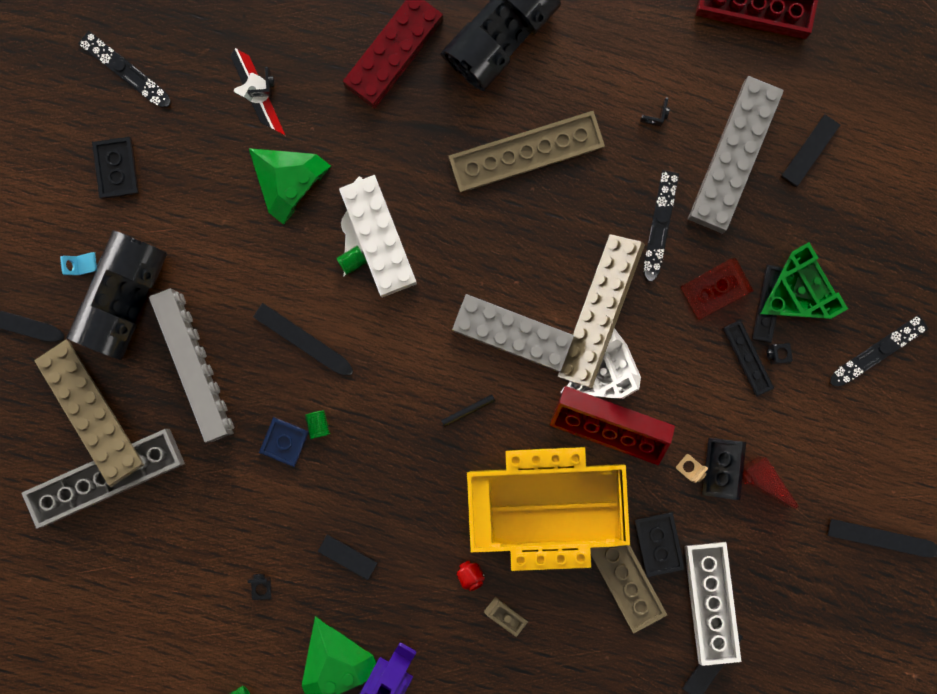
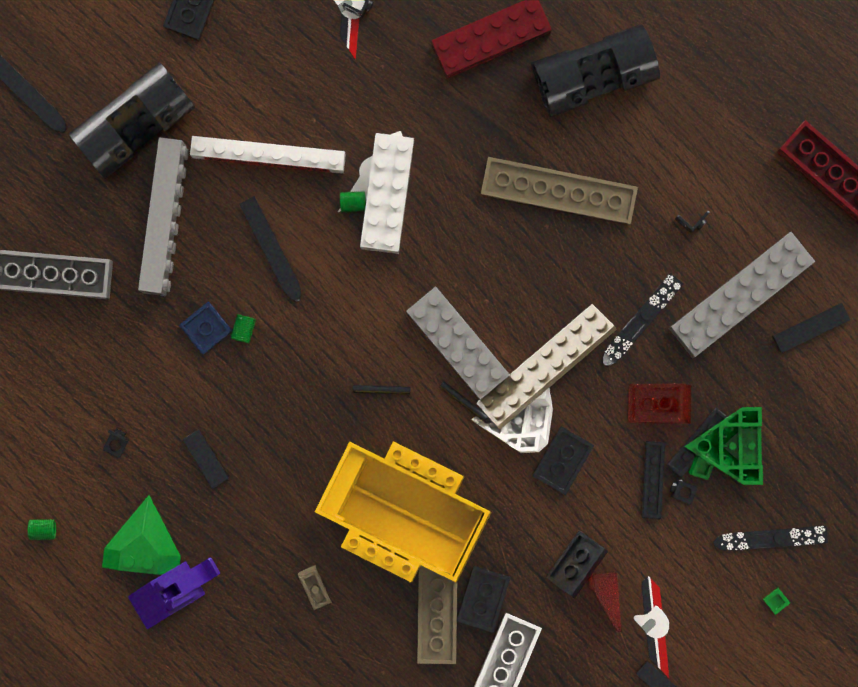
camera: 30 degrees right, 0 degrees up
dark tan plate [34,339,144,487] -> none
medium azure bracket [60,252,97,276] -> none
green wedge [249,148,332,225] -> none
red head [457,561,485,591] -> none
dark red brick [550,386,675,465] -> none
tan bracket [676,454,708,483] -> none
none -> white brick [190,136,346,174]
none -> black bar [439,382,488,422]
none -> black plate [532,426,594,495]
none -> sticker [634,576,669,678]
none -> green tile [689,455,714,480]
none -> green tile [762,587,790,615]

